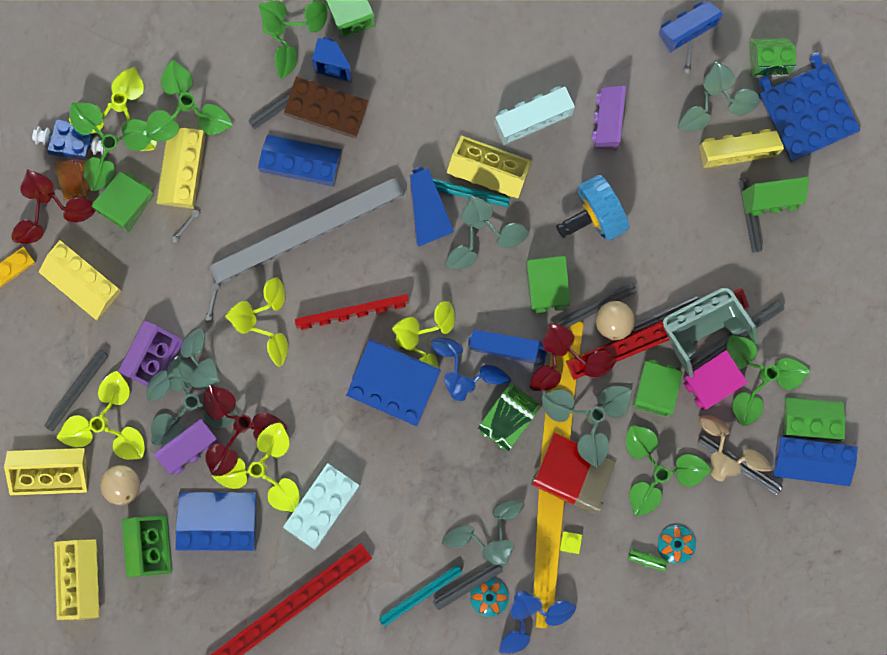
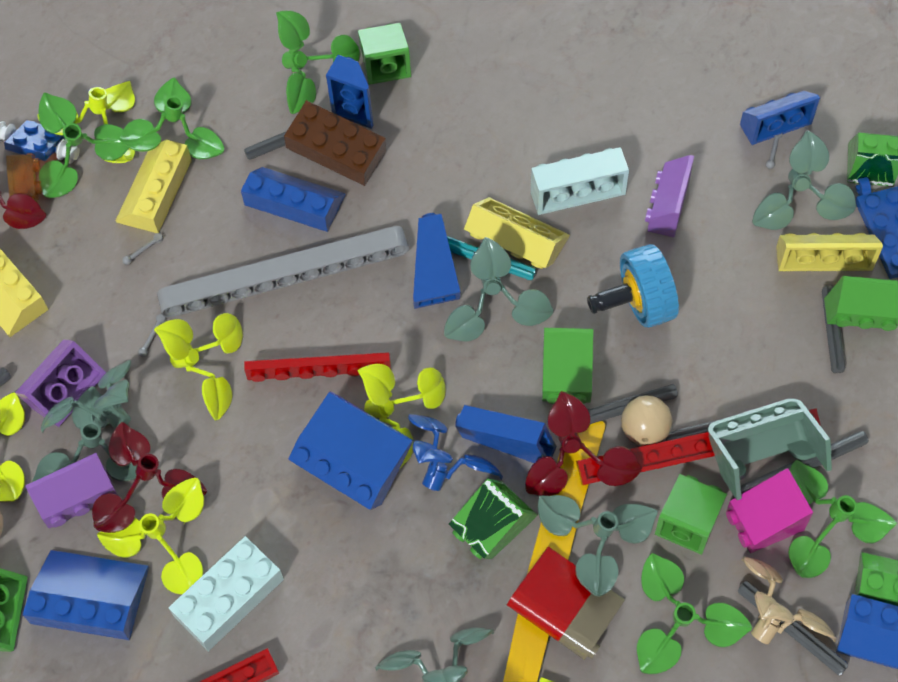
camera: 15 degrees right, 20 degrees down
bright green slope [92,172,154,233] -> none

